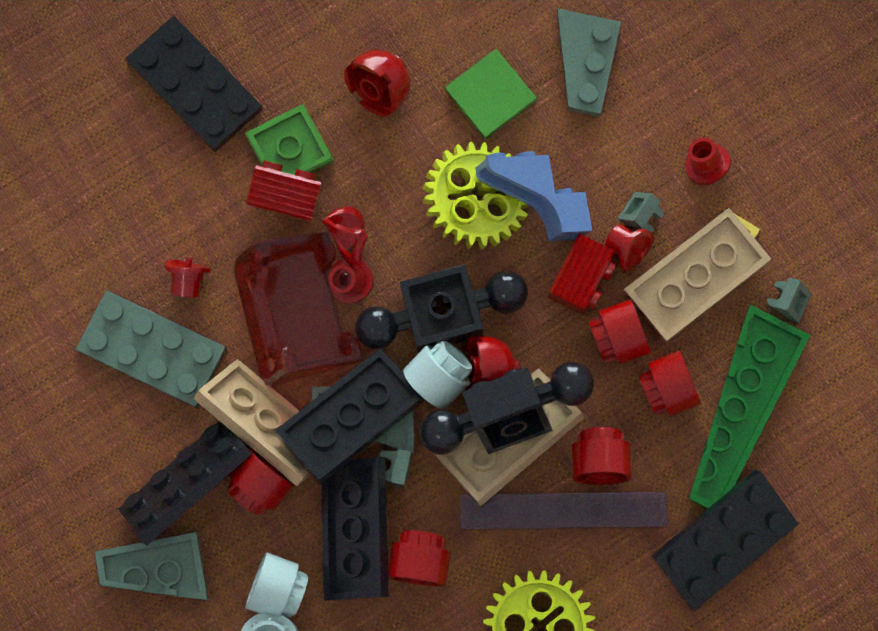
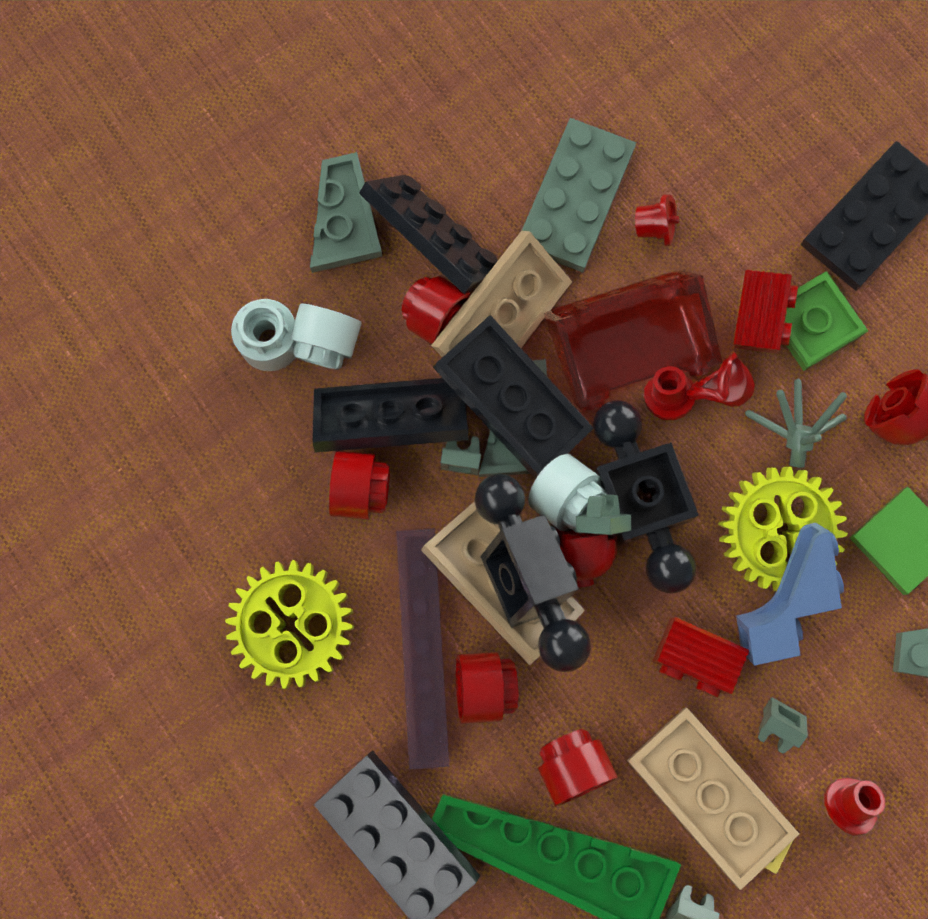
camera: 85 degrees right, 0 degrees up
red piece [589,299,651,365] -> none
red piece [605,224,654,272] -> none
none -> sand green tile [576,494,631,535]
none -> sand green plant [745,379,847,468]

